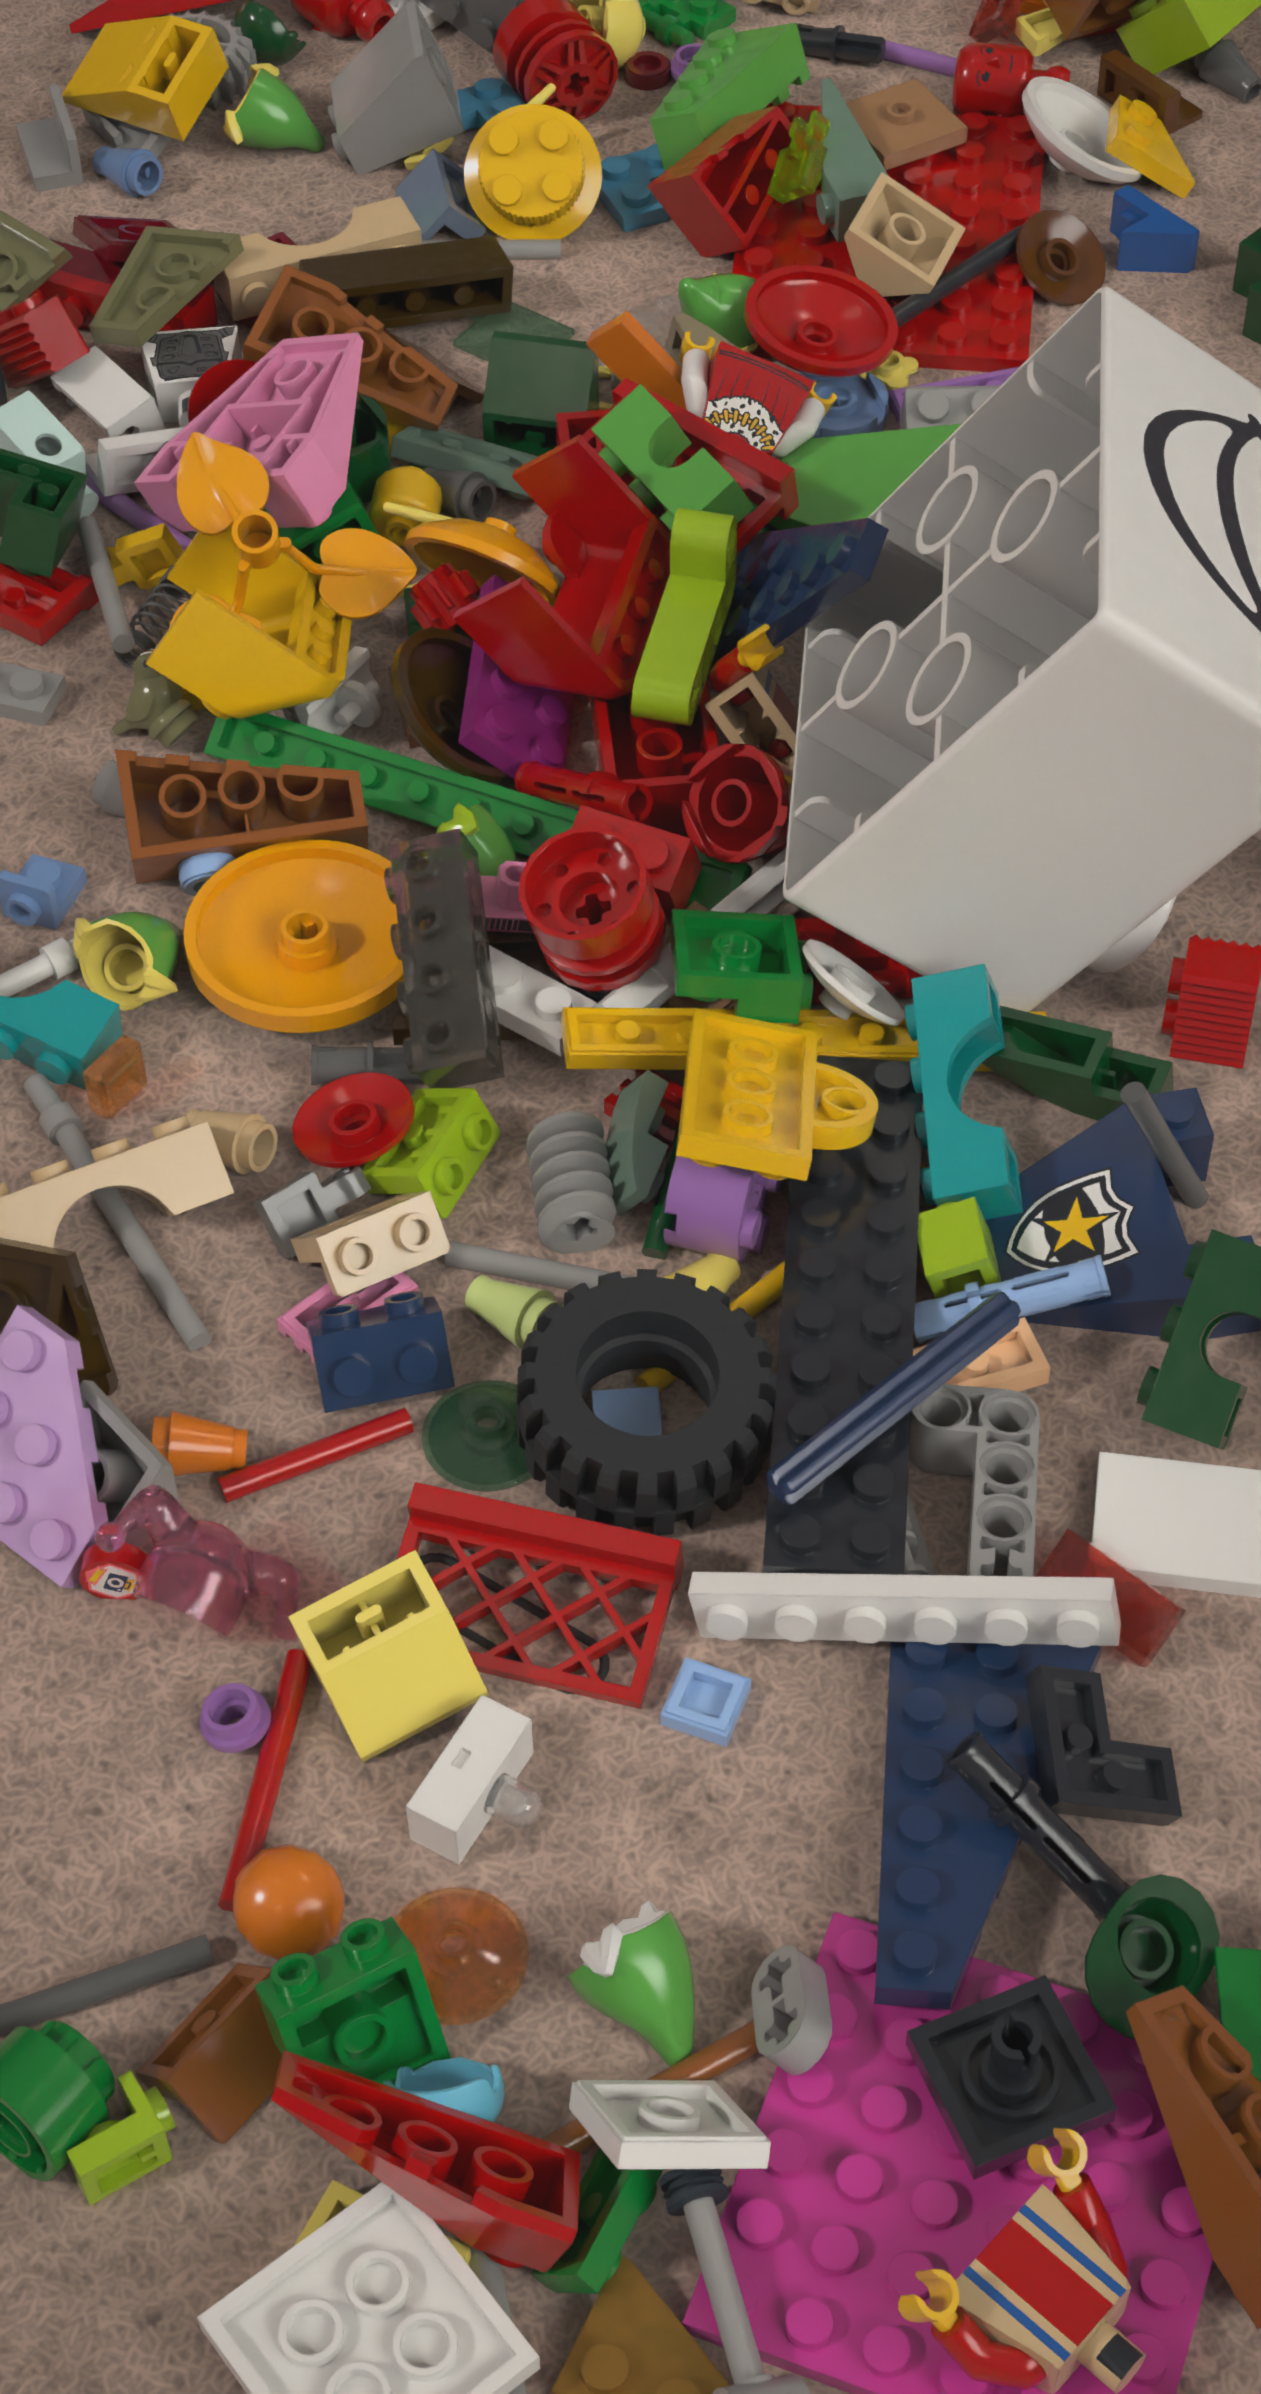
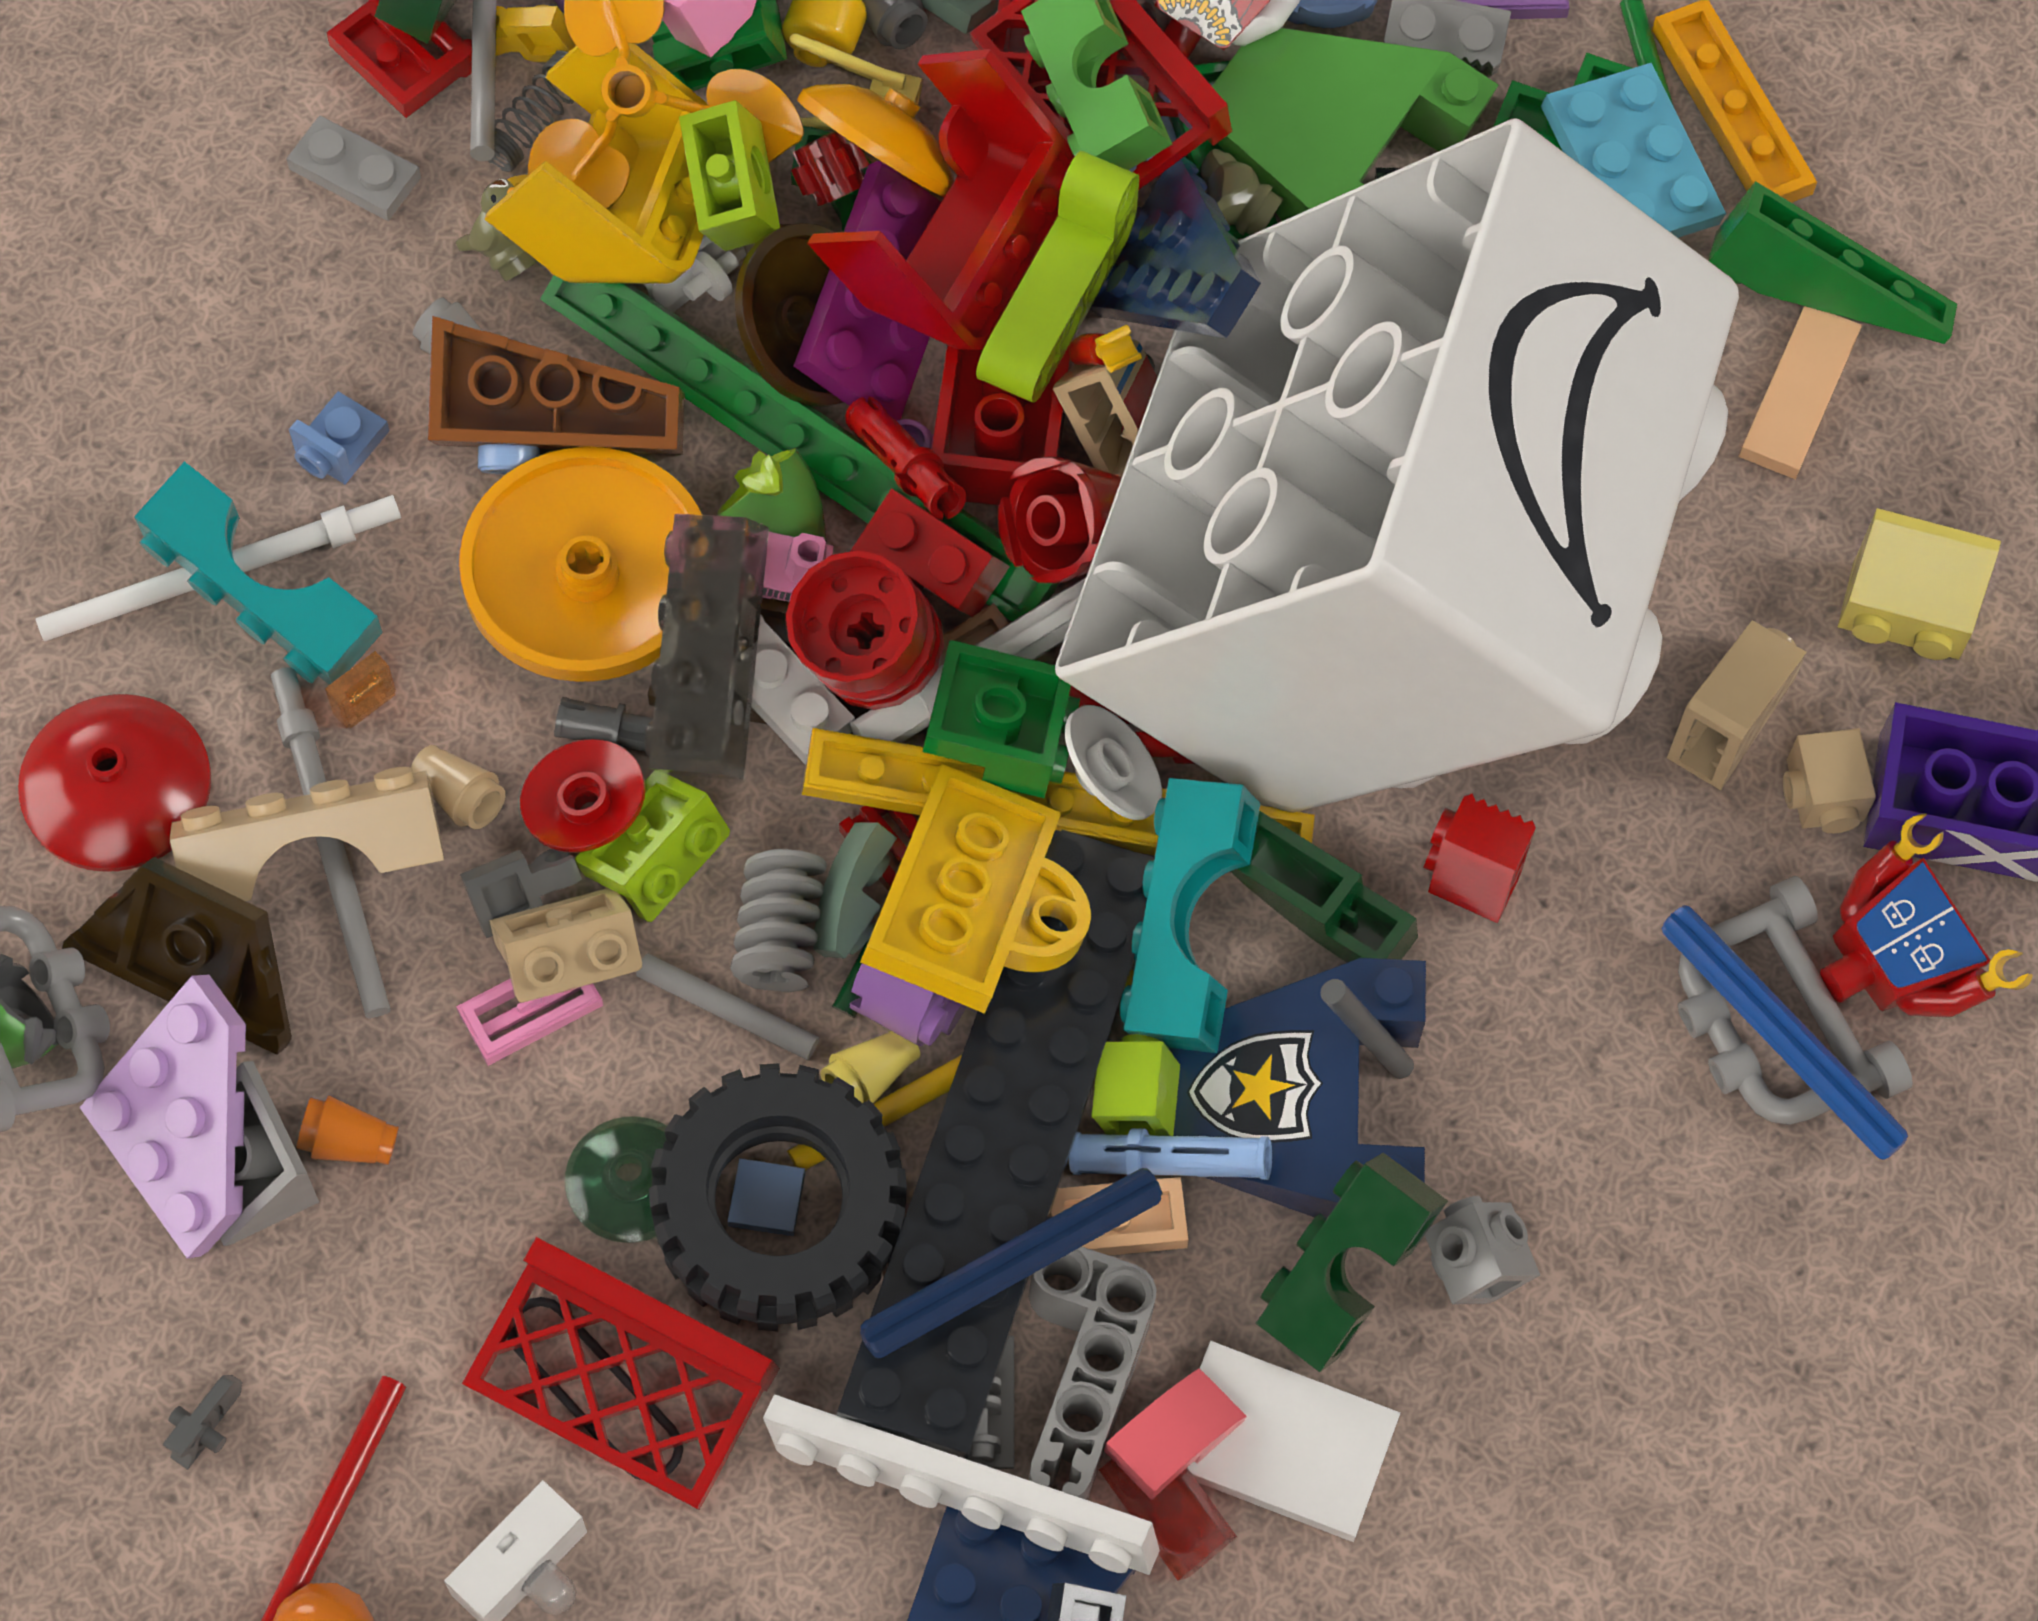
camera: 10 degrees right, 15 degrees up
light yellow hat [73,912,182,1011] -> none
tile [79,1541,152,1600] -> none
clear pink piece [95,1484,300,1640] -> none
medium lavender plate [199,1683,271,1753] -> none
red bar [216,1407,414,1503] -> none
light yellow slope [288,1550,489,1763] -> none
dark blue bracket [306,1291,455,1413] -> none
yellowish green cone [465,1275,563,1350] -> none
light blue tile [660,1657,751,1747] -> none
none -> dark grey piece [163,1375,243,1470]
none -> lime brick [679,100,780,251]
none -> coral slope [1104,1368,1247,1500]

